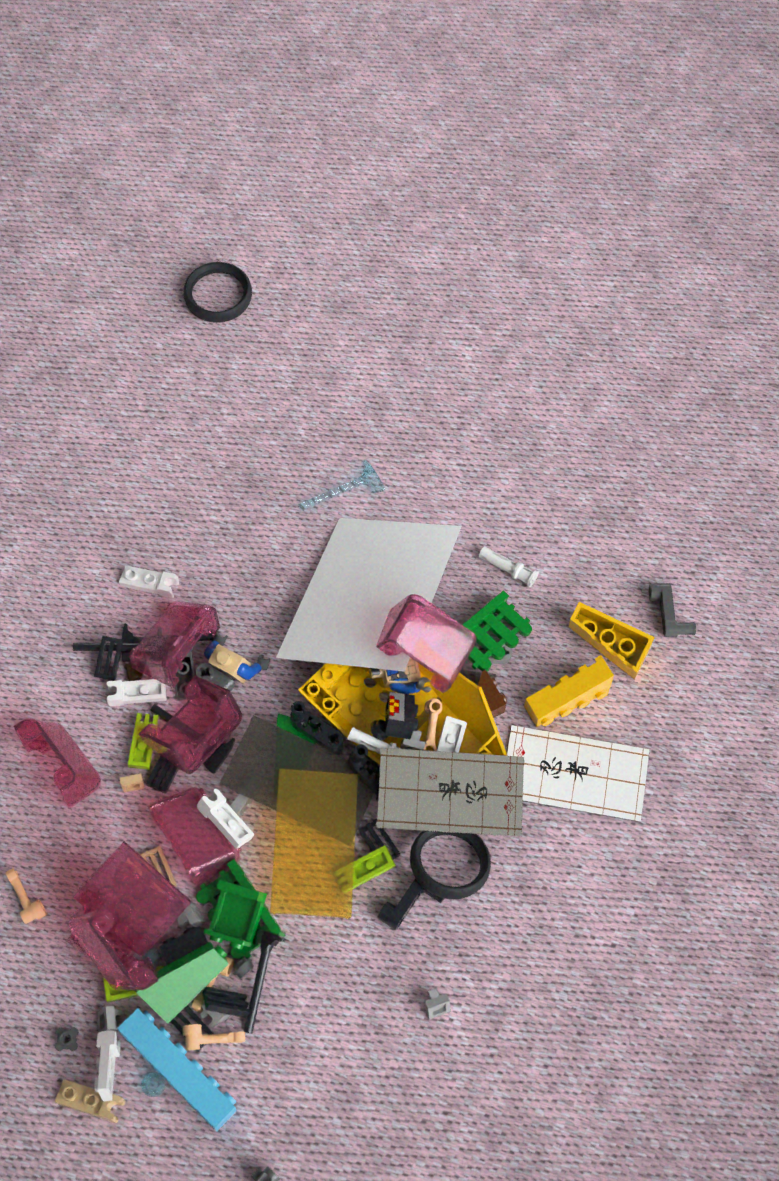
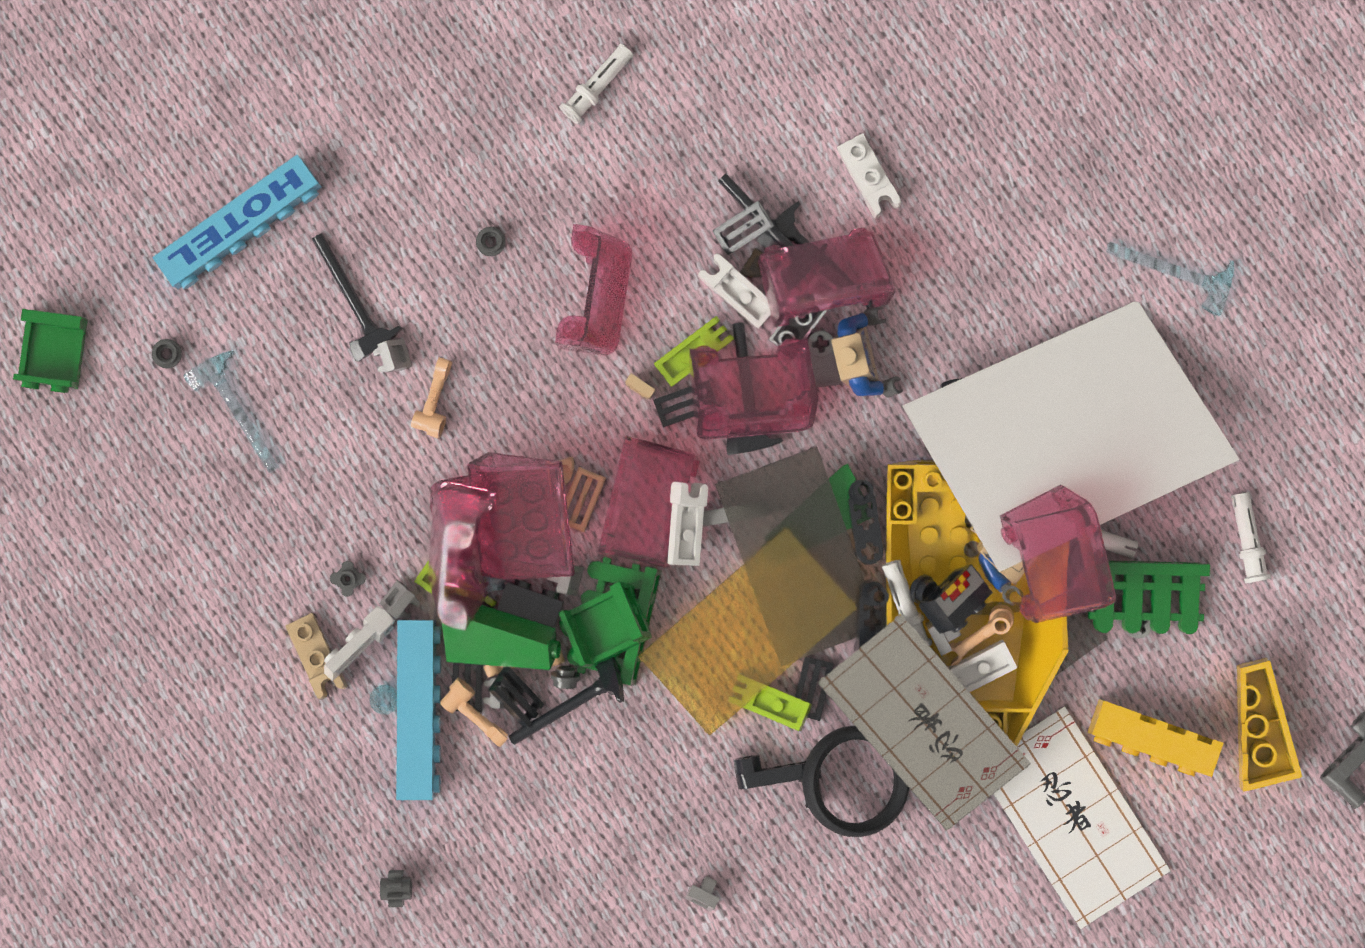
camera: 45 degrees right, 25 degrees up
reddish brown slope [478,670,507,718] -> none

